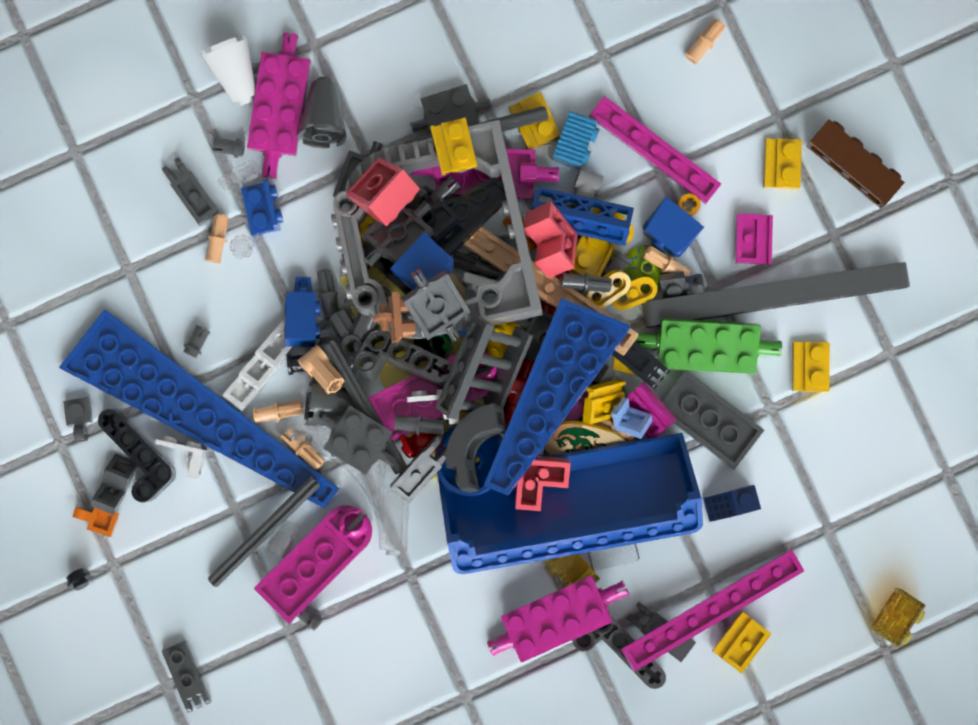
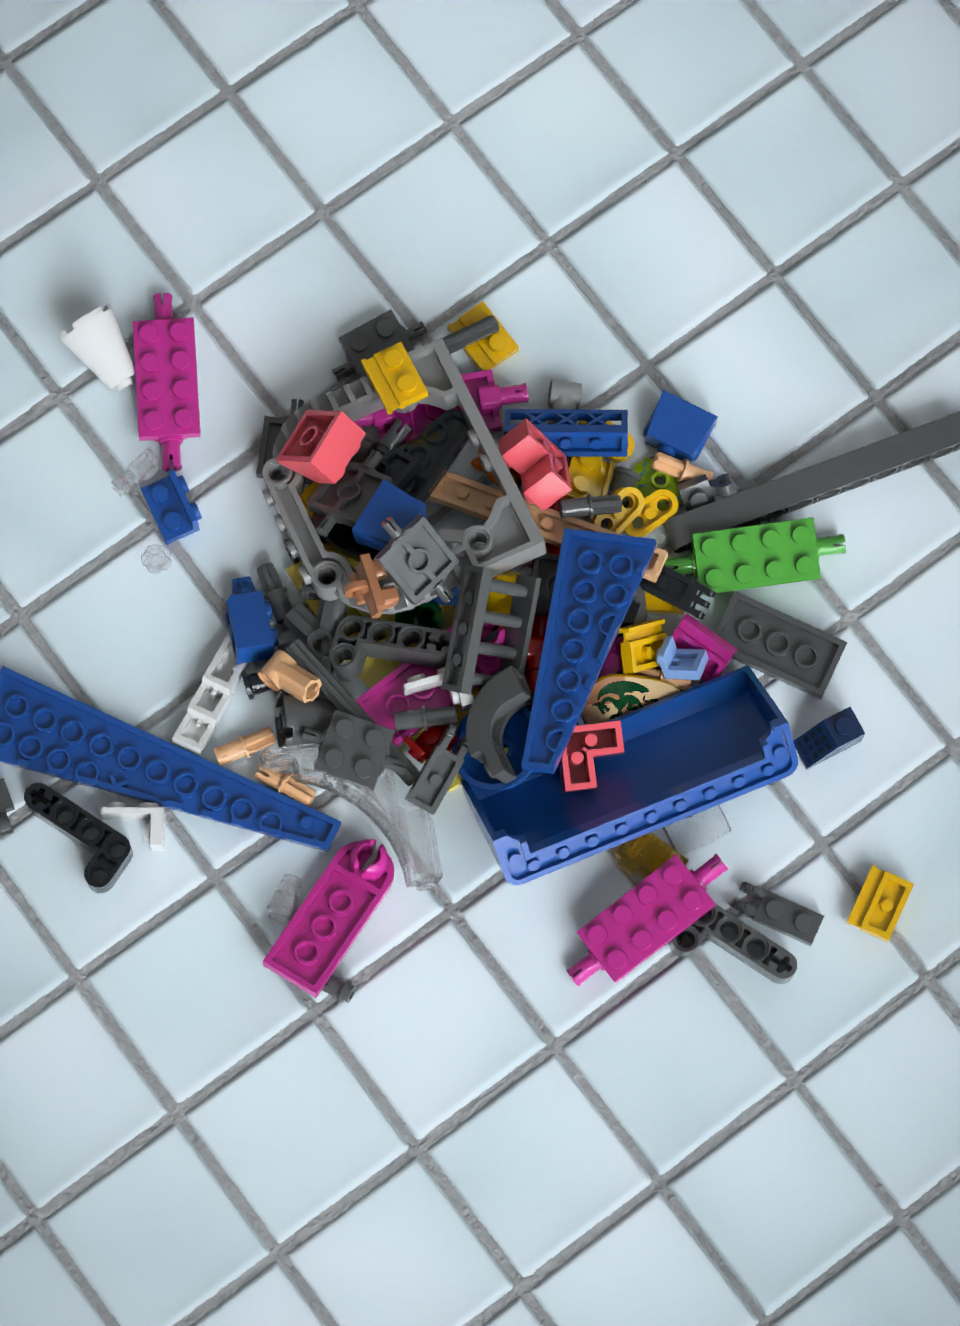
camera: 15 degrees left, 10 degrees down
black plate [66,568,91,591] -> none
orange plate [72,507,120,537] -> none
dark grey slope [90,454,137,515] -> none
dark grey hinge [161,640,211,713] -> none
dark grey hinge [162,157,219,225] -> none
dark grey pin [183,325,210,358] -> none
light nougat axle [205,214,229,263] -> none
dark grey axle [208,477,320,587] -> none
dark grey pin [213,137,245,158] -> none
dark grey cone [297,77,346,148] -> none
dark grey axle [452,251,500,281] -> none
dark azure brick [552,111,600,170] -> none
dark pink plate [589,96,721,205] -> none
dark pink plate [621,550,804,671] -> none
light orange bush [677,193,700,217] -> none
light nougat axle [685,19,725,64] -> none
dark pink plate [735,214,773,265] -> none
yellow plate [763,138,802,190] -> none
yellow plate [792,342,830,392] -> none
reddish brown brick [806,119,905,209] -> none

